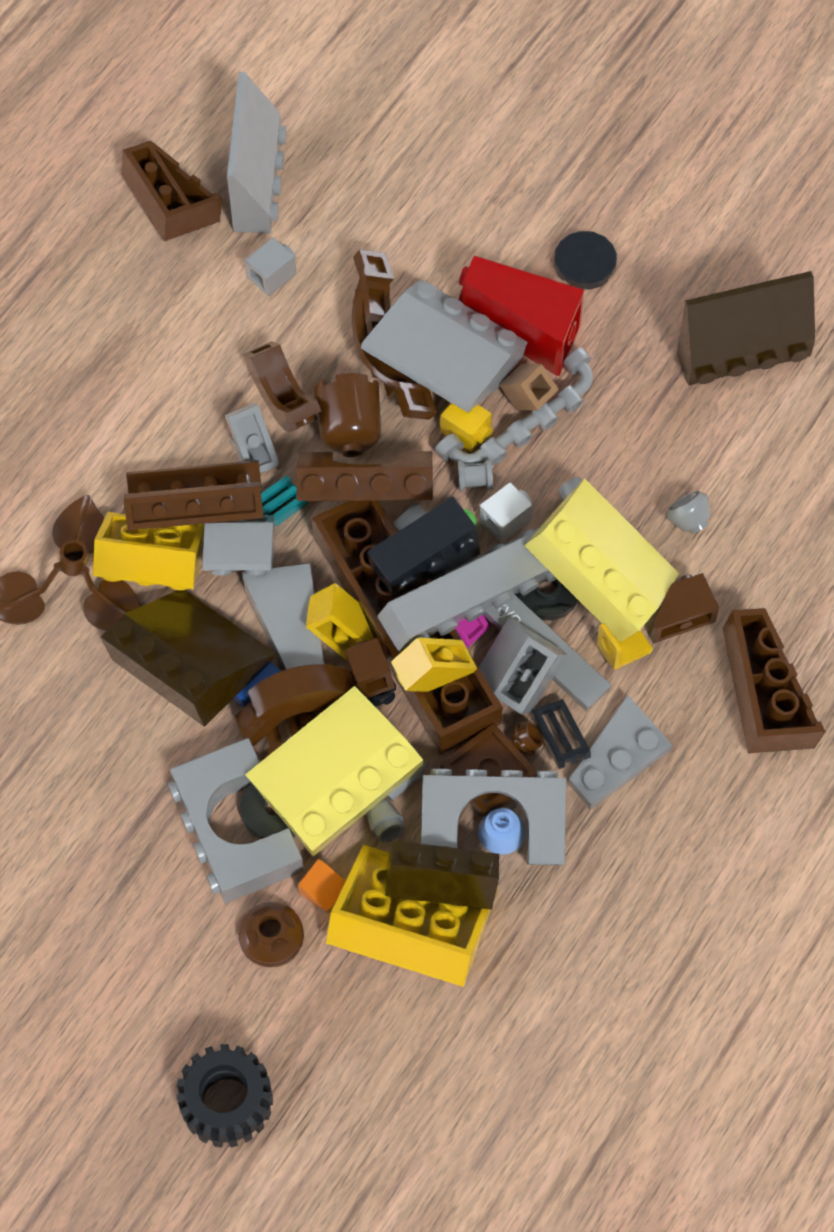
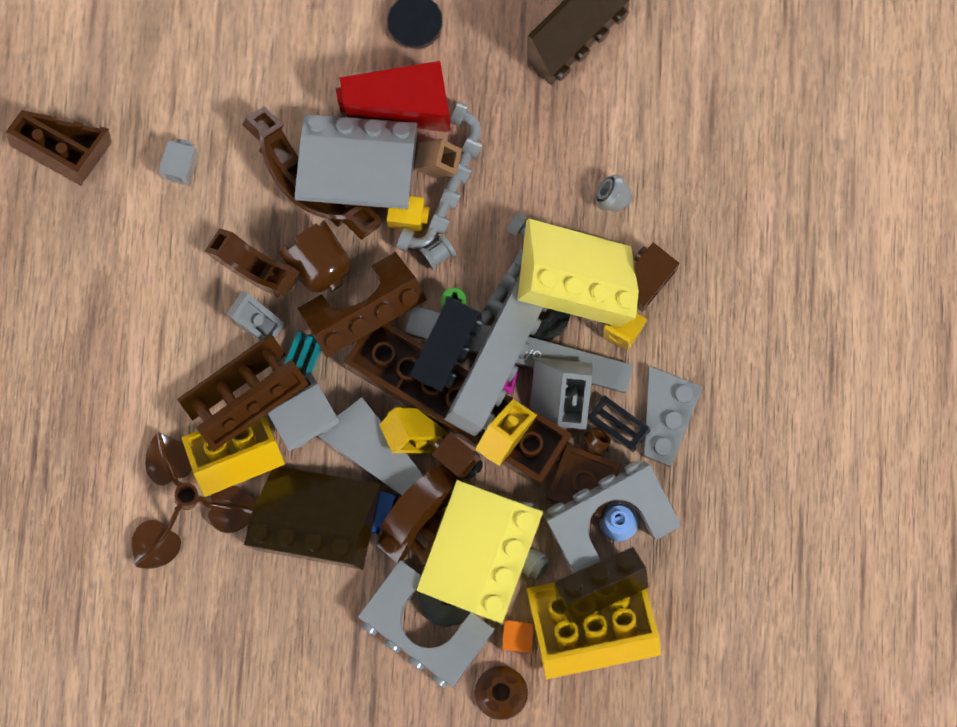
camera: 25 degrees left, 15 degrees up
light grey slope [227,72,287,234] -> none
white brick [479,483,532,543] -> none
reddish brown wedge [722,608,826,753] -> none

